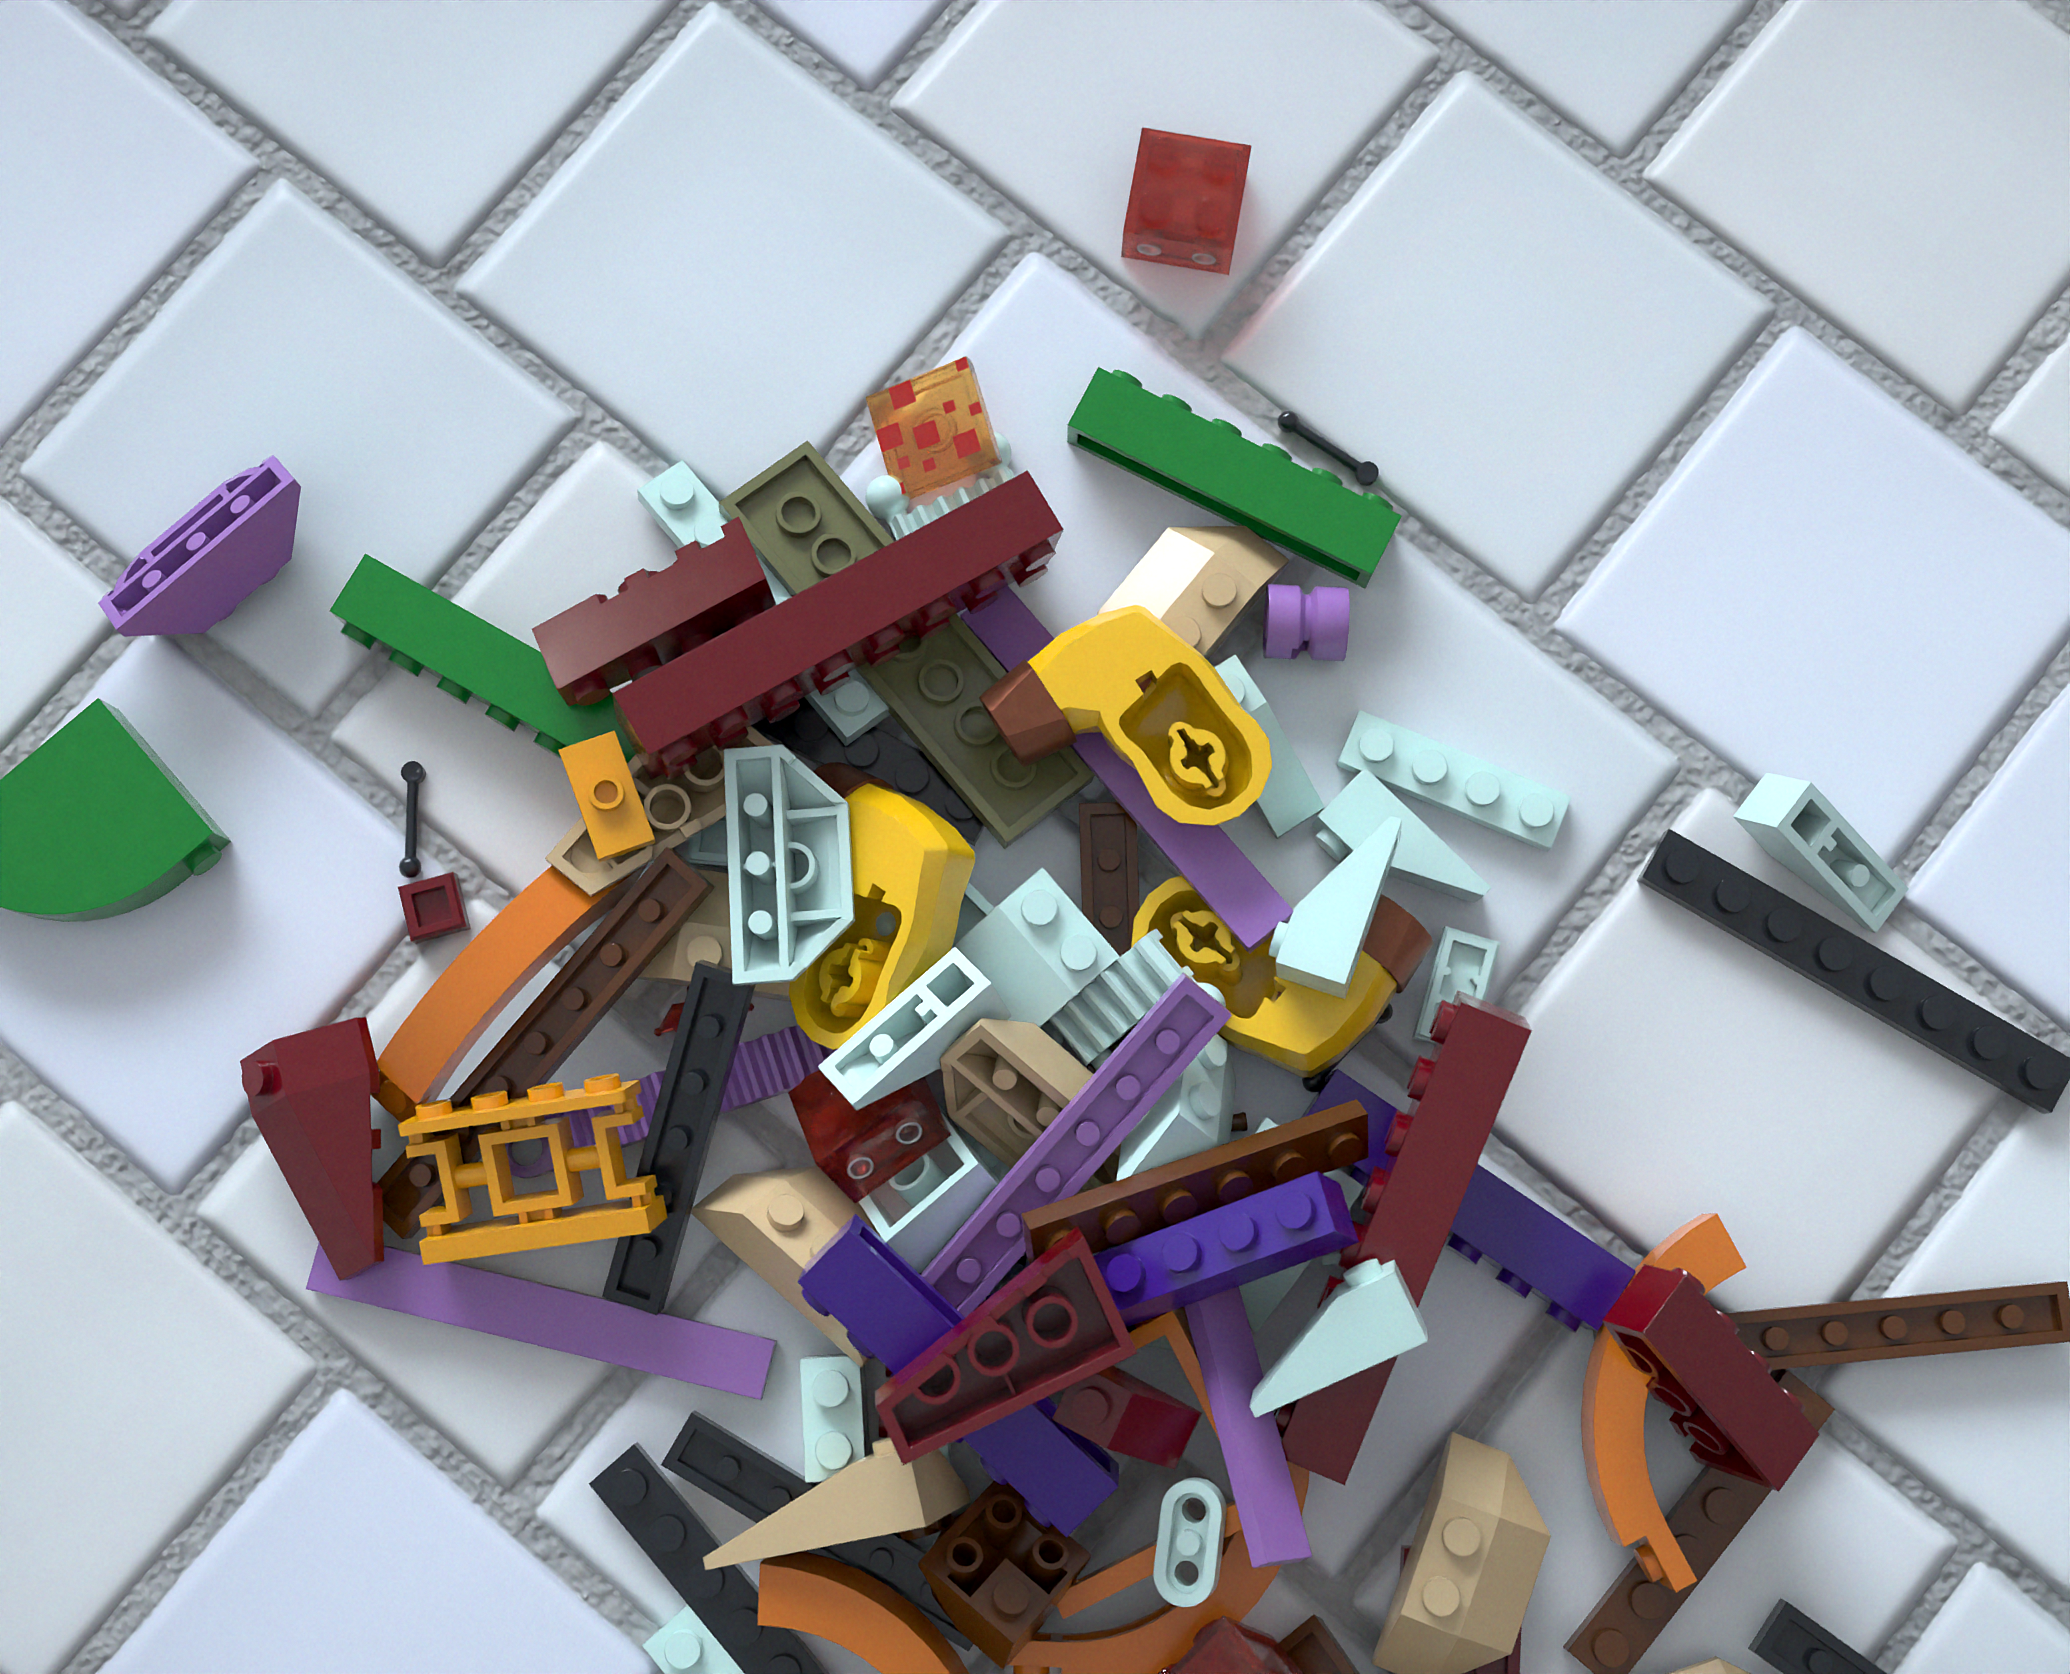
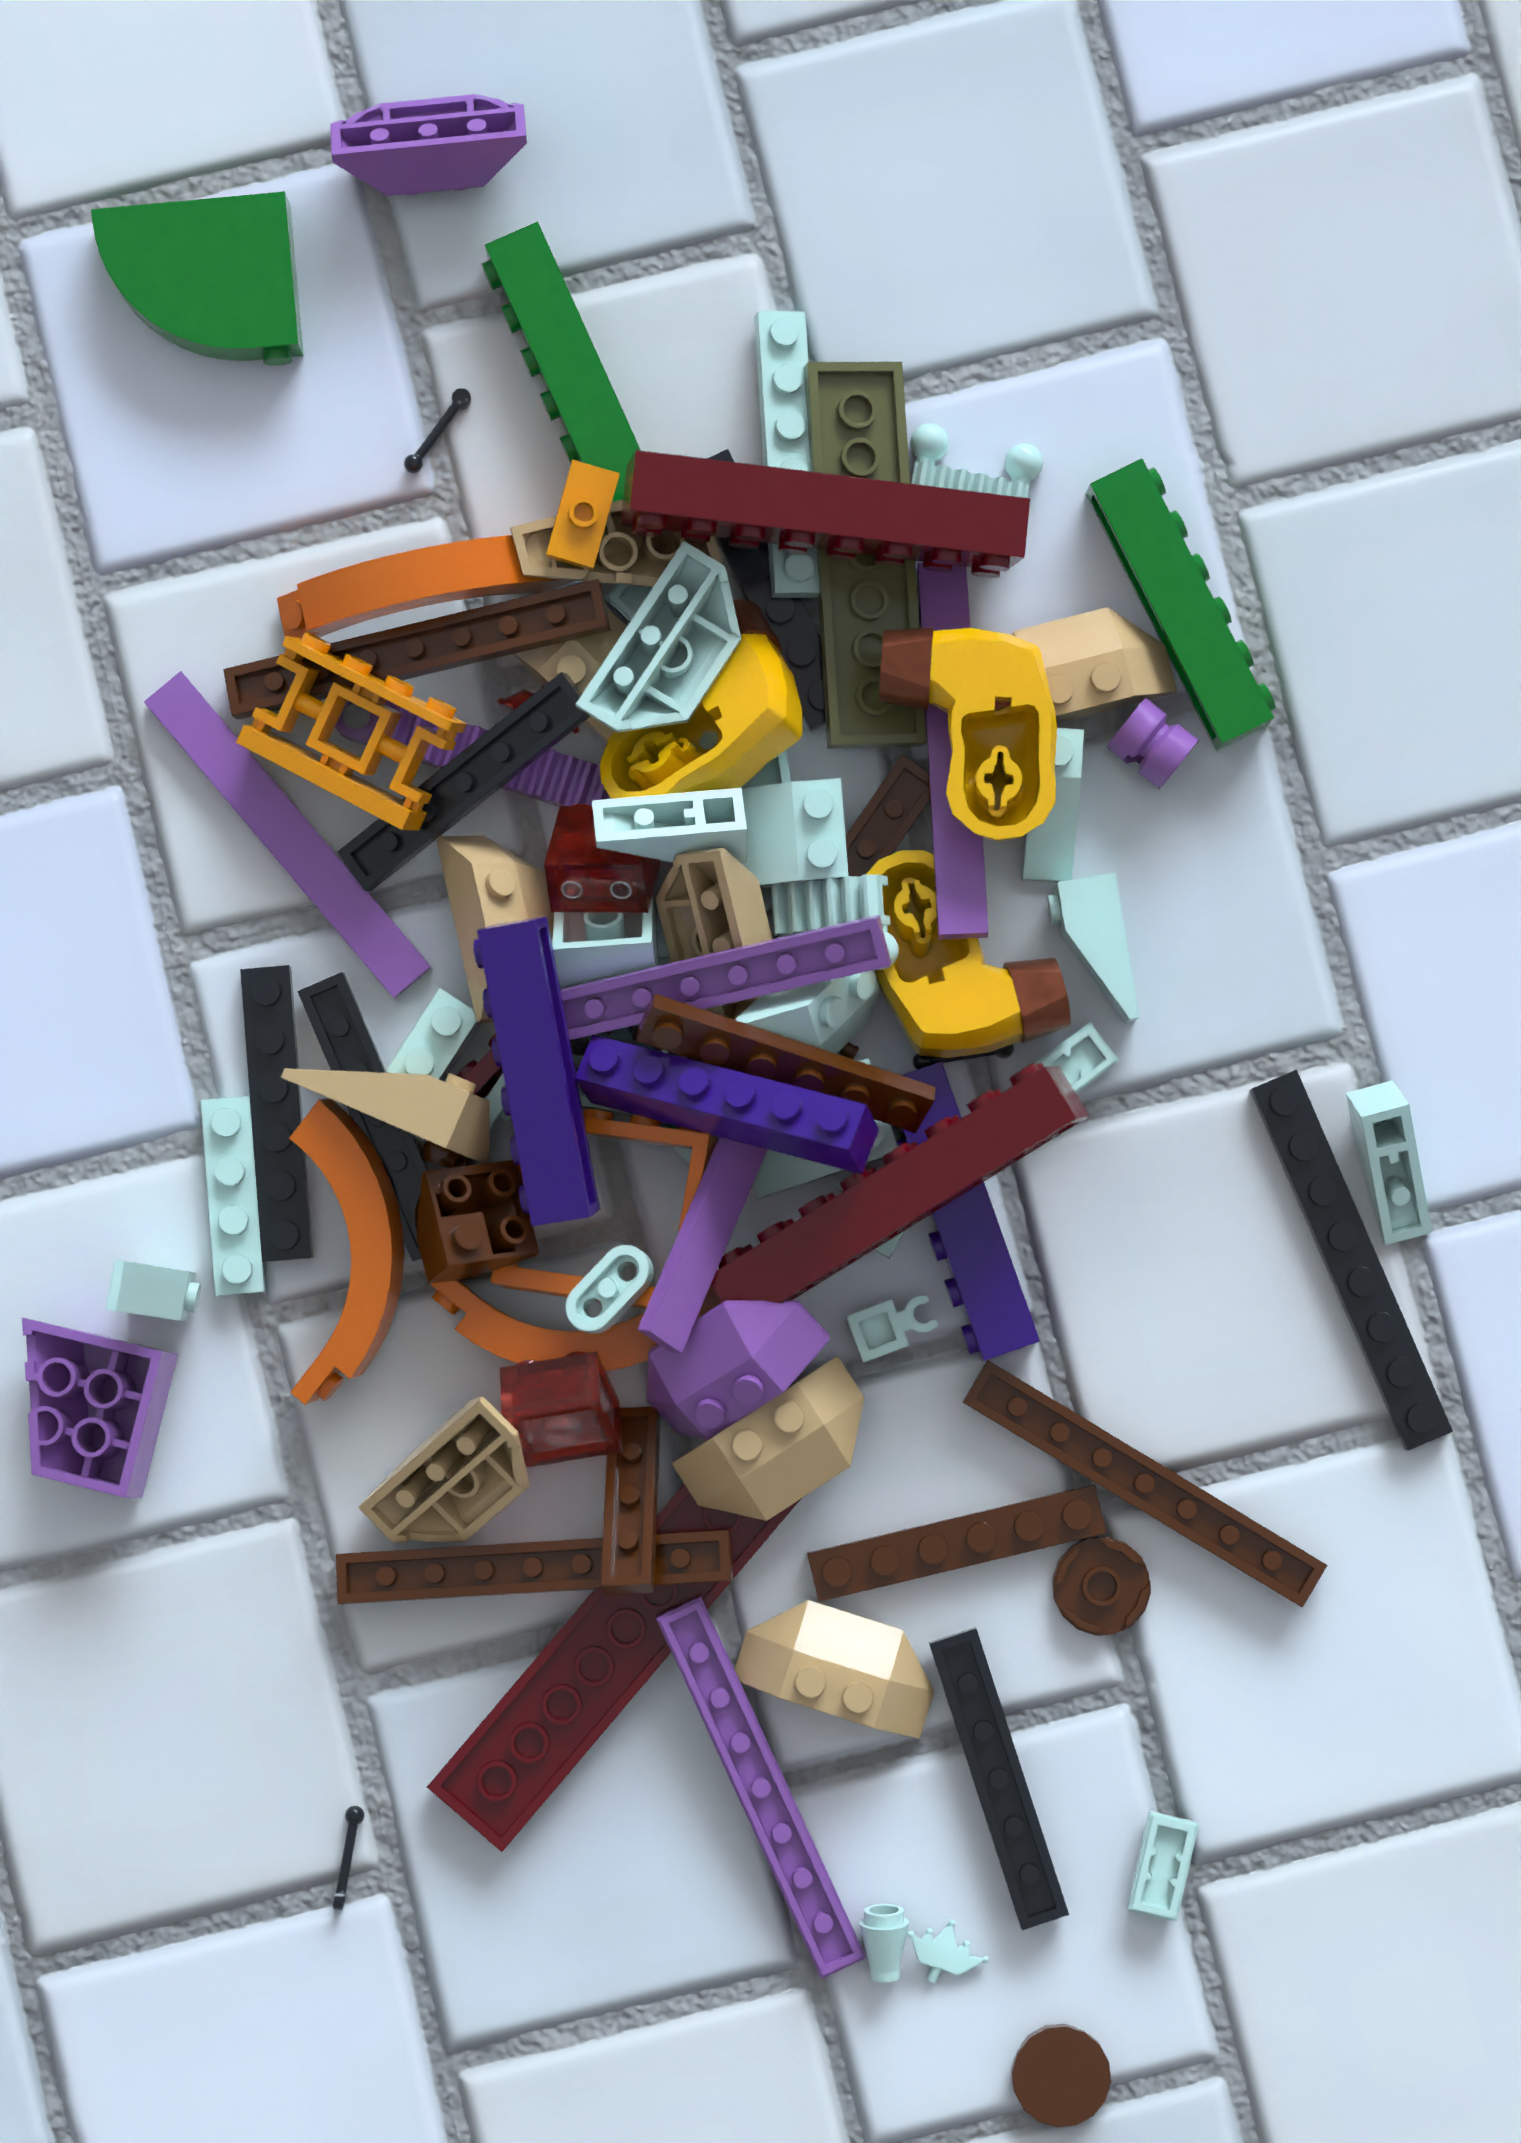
camera: 30 degrees right, 5 degrees up
dark red wedge [240,1017,384,1281] -> none
dark red tile [398,872,471,944] -> none
dark red wedge [532,517,776,707] -> none
clear orange tile [865,356,1003,499] -> none
dark red wedge [875,1227,1137,1465] -> none
dark red slope [1052,1365,1202,1470] -> none
clear red piece [1121,127,1252,275] -> none
light aqua slope [1250,1259,1428,1418] -> none
light aqua slope [1269,816,1402,999] -> none
black hinge [1277,411,1379,486] -> none
light aqua plate [1336,710,1572,852] -> none
orange arch [1581,1213,1747,1592] -> none
dark red wedge [1602,1264,1820,1492] -> none
none -> medium lavender wedge [647,1301,830,1439]
none -> light aqua plate [846,1295,938,1363]
none -> reddish brown tile [1052,1536,1151,1636]

